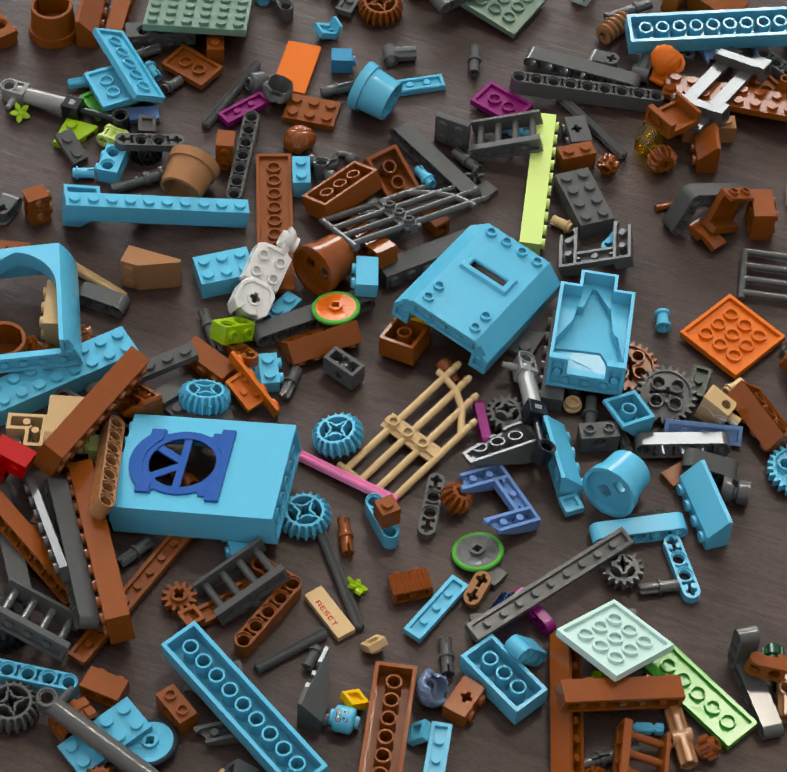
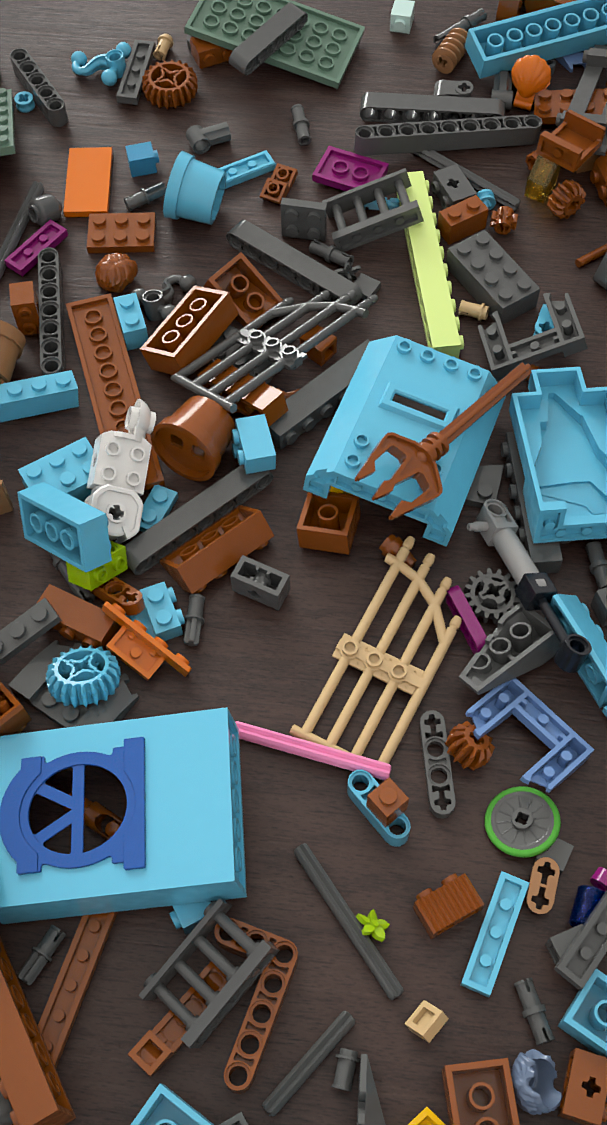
camera: 10 degrees left, 10 degrees up
dark orange gear [161,581,198,616] -> none
dark grey hair [262,74,293,104] -> none
medium azure gear [282,491,332,541] -> none
tan tile [304,586,356,642] -> none
orange wheel [311,291,360,326] -> none
medium azure gear [312,412,364,459] -> none
medium azure bracket [313,16,343,40] -> none
dark orange pin [337,516,354,557] -> none
medium azure pin [413,165,437,190] -> none
tan plate [563,395,582,414] -> none
none -> medium azure brick [17,482,112,572]
none -> dark orange slope [260,163,298,204]
none -> dark orange piece [354,362,532,520]
none -> medium azure bush [477,189,496,210]

